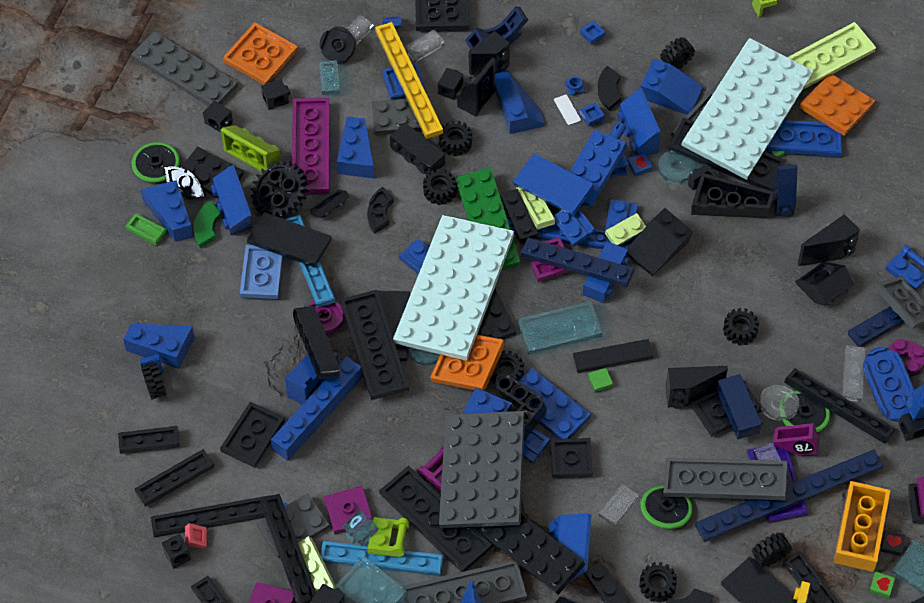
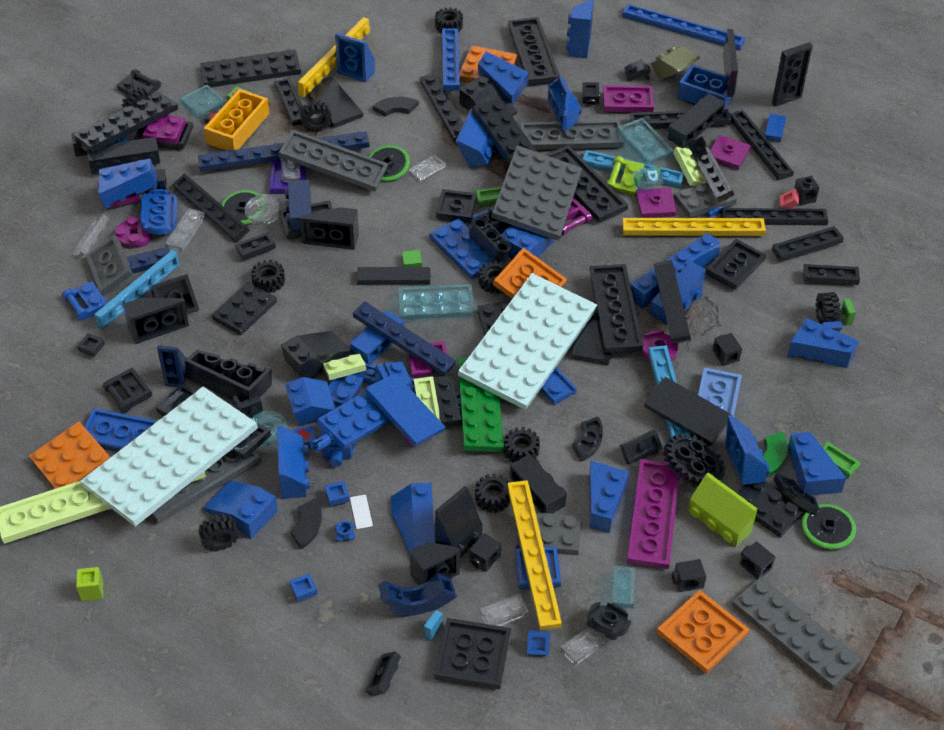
camera: 170 degrees left, 10 degrees down
black tyre [639,562,677,603] -> none
magenta slope [773,423,820,456] -> none
none -> black plate [77,333,105,357]
none -> dark azure tile [94,250,179,329]
none -> black plate [102,367,152,413]
none -> black plate [212,282,277,335]
none -> black plate [235,232,276,260]
none -> blue slope [285,377,335,426]
none -> dark azure tile [424,610,443,641]
none -> bright green tile [475,187,502,207]
none -> yellow plate [622,218,766,236]
none -> black brick [712,333,742,366]
none -> bright green tile [840,299,856,326]

